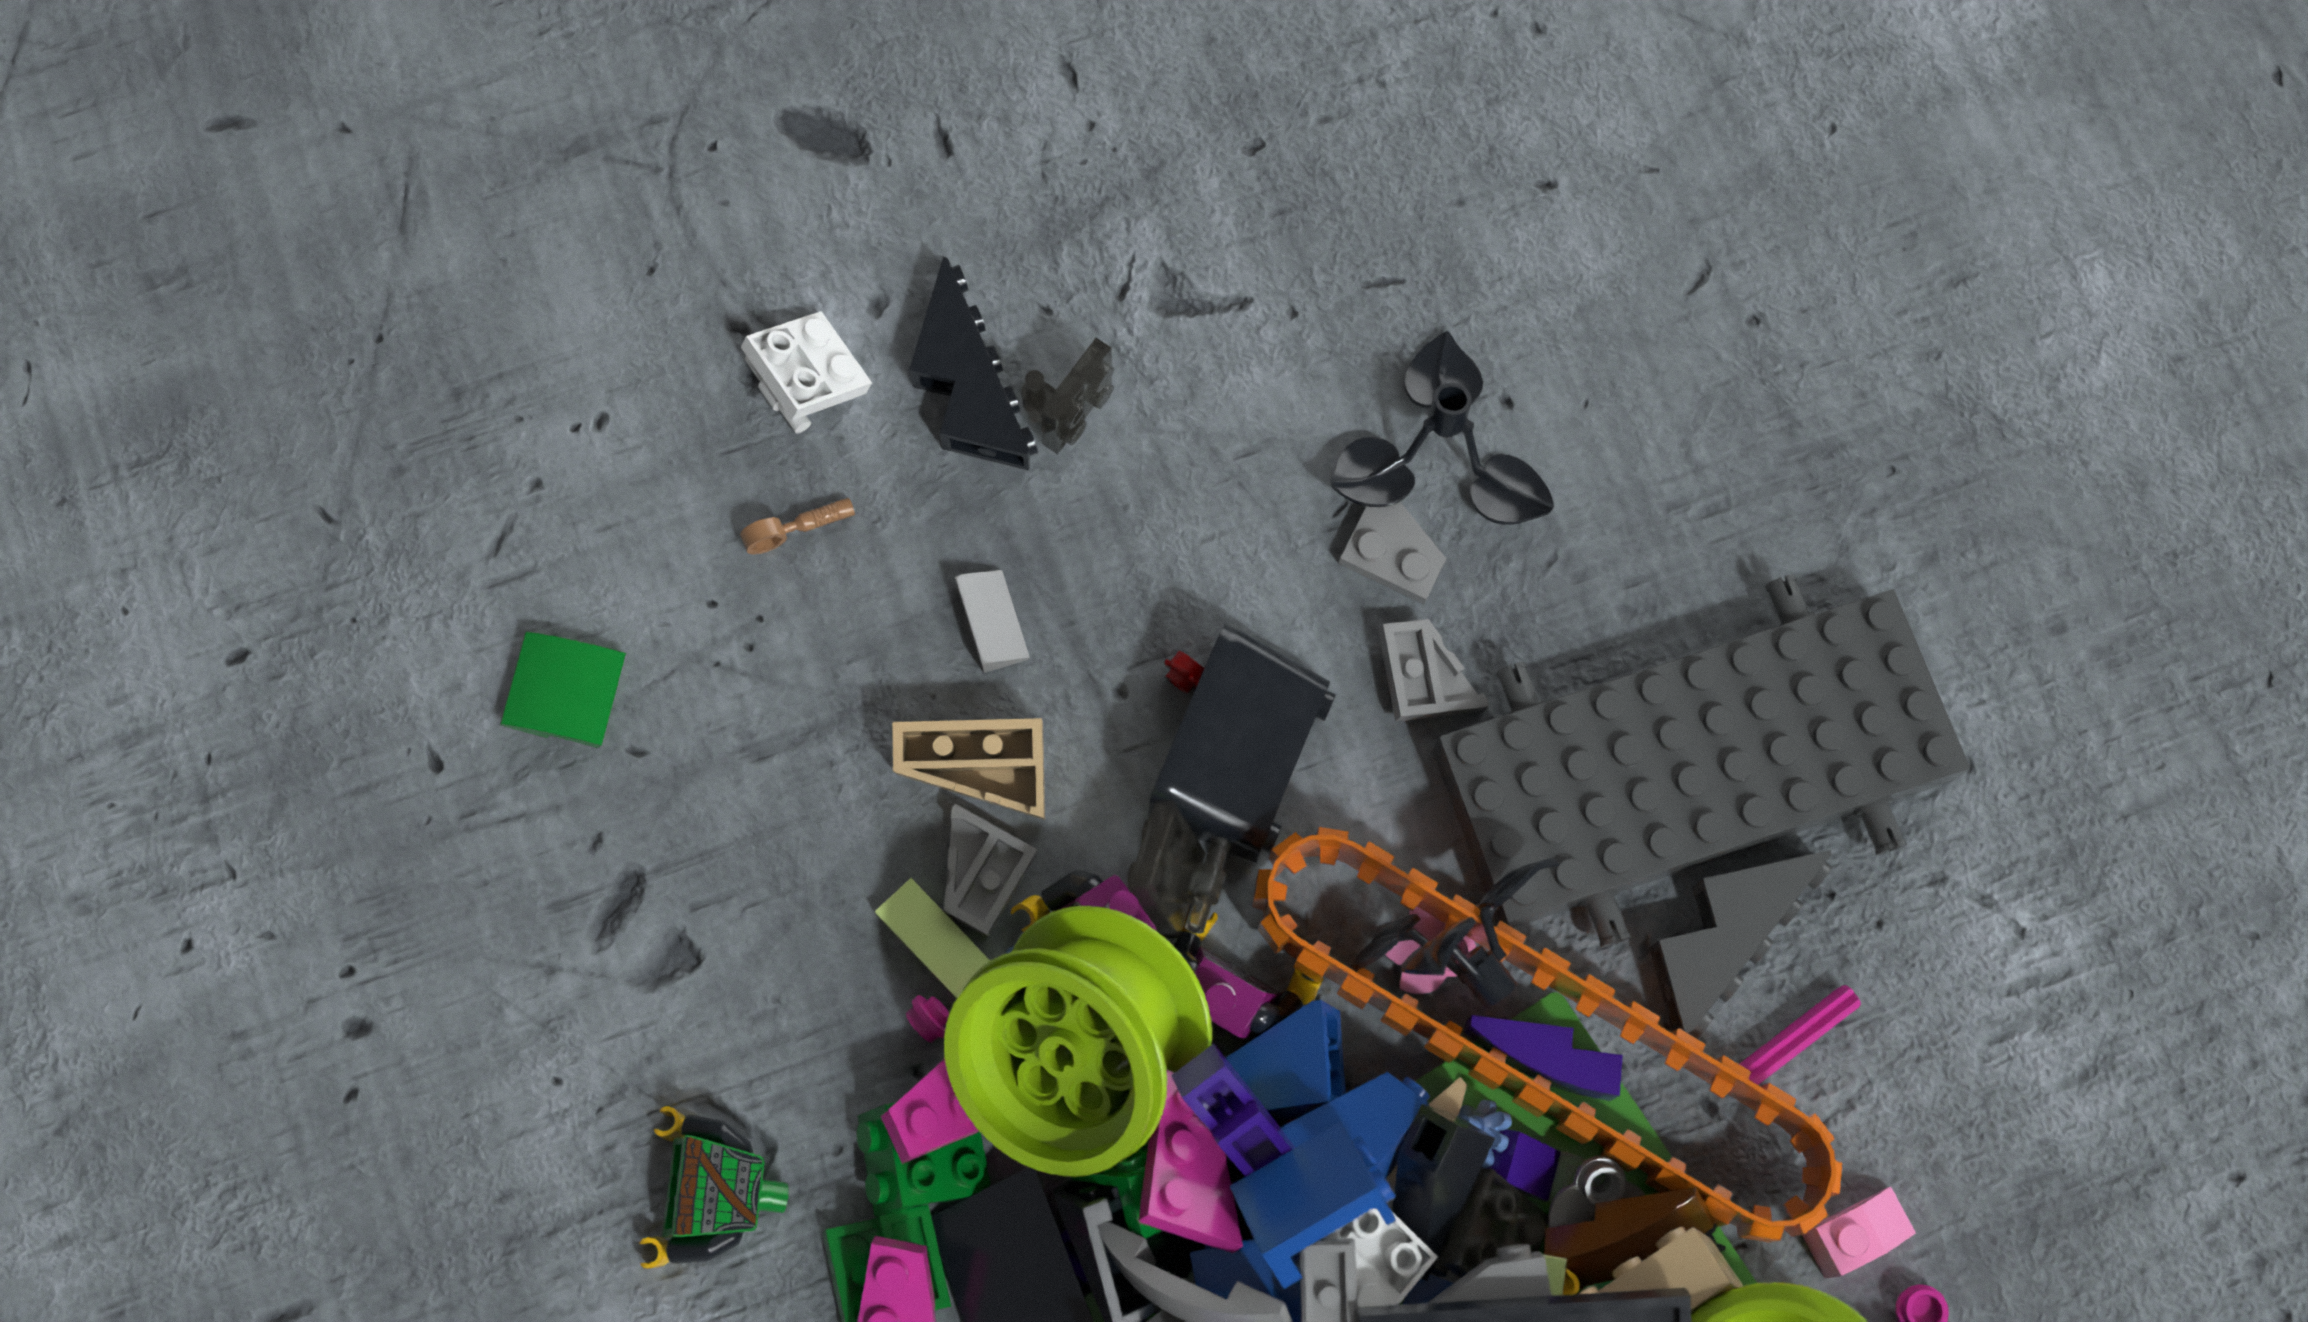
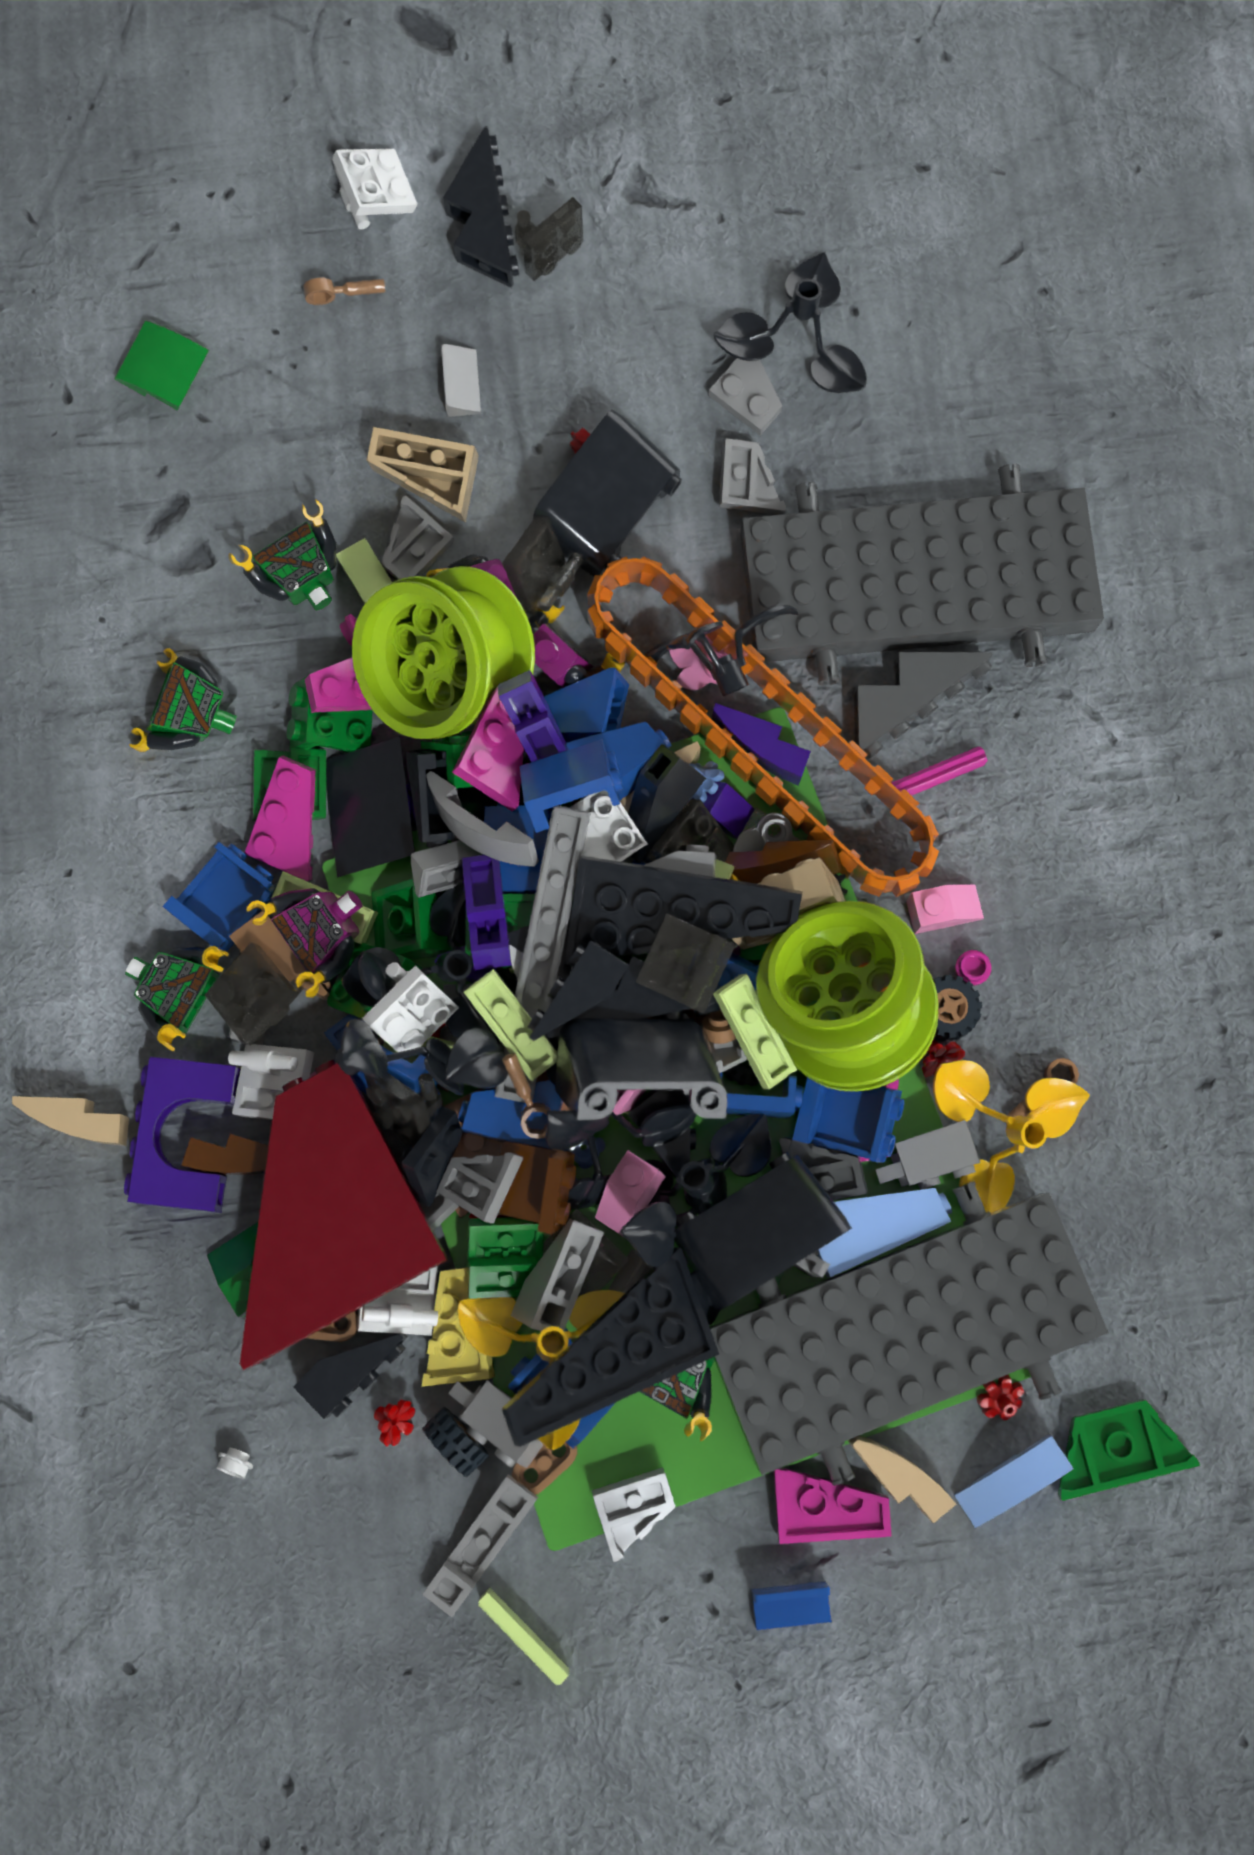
camera: 15 degrees right, 5 degrees up
none -> torso [228,499,337,611]

